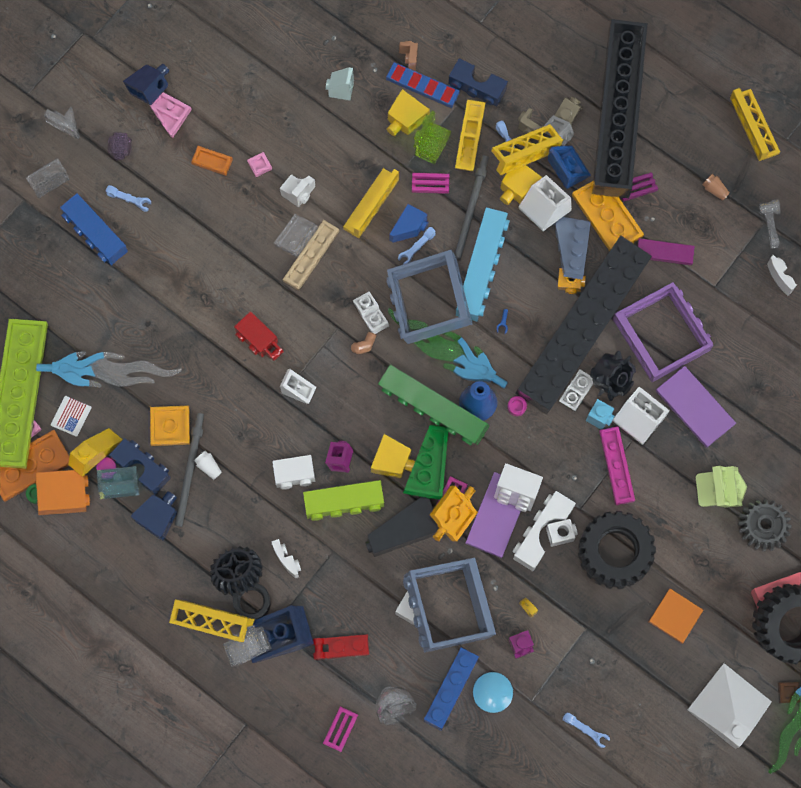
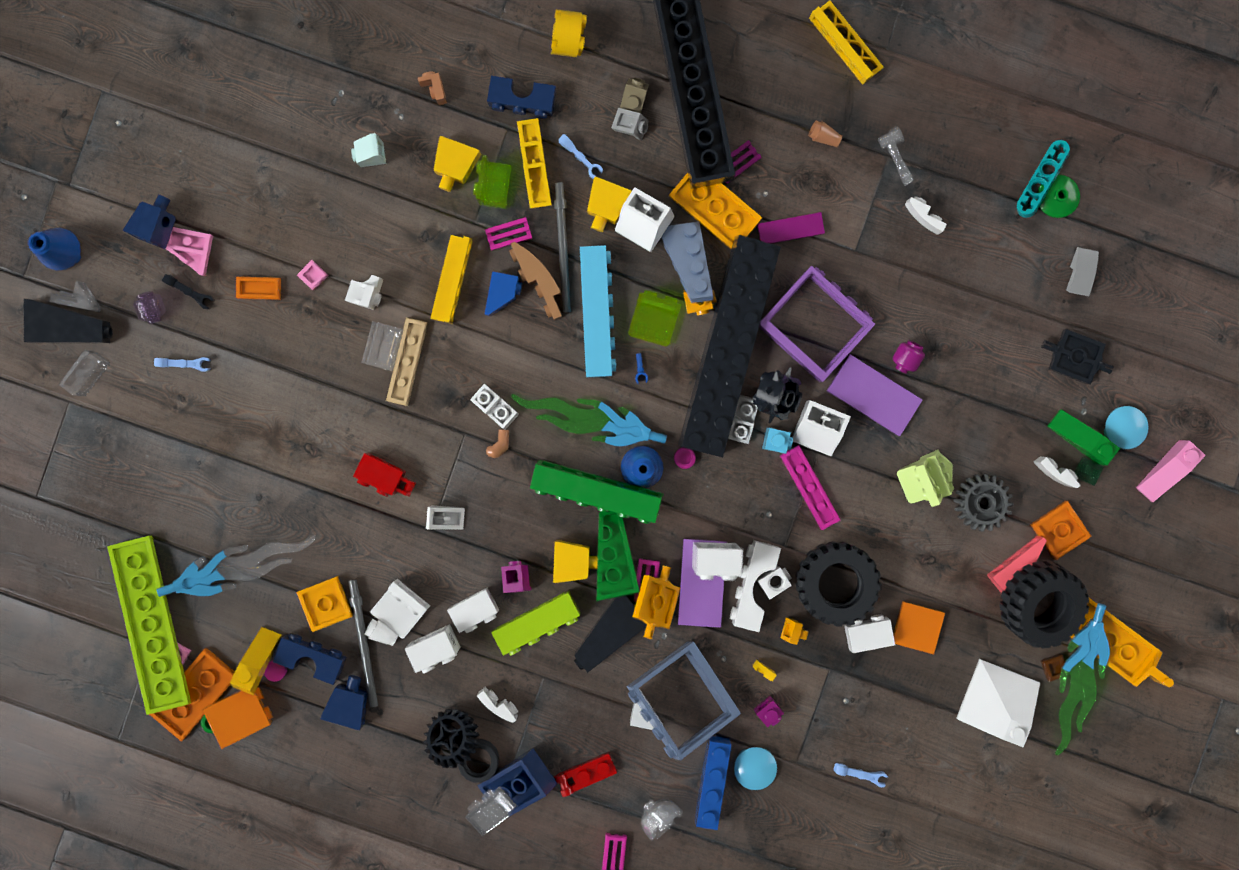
camera: 15 degrees left, 15 degrees up
sticker [51,396,91,436] -> none
blue brick [60,193,128,265] -> none
clear light blue brick [97,466,139,499] -> none
yellow fence [169,599,254,642] -> none
blue tile [386,62,460,108] -> none
sand blue window [387,250,472,344] -> none
light blue piece [398,227,436,265] -> none
yellow fence [491,124,563,175] -> none
dark tan bracket [518,108,542,140] -> none
blue slope [547,146,591,189] -> none
none -> black slope [24,299,113,344]
none -> blue cone [28,227,81,271]
none -> black piece [162,274,215,310]
none -> white bracket [370,579,430,639]
none -> white brick [405,624,461,673]
none -> medium nougat slope [509,242,562,321]
none -> yellow brick [551,9,587,58]
none -> clear neon green bracket [628,290,681,347]
none -> light orange tile [780,617,809,645]
none -> white brick [844,614,895,653]
none -> magenta head [892,340,925,374]

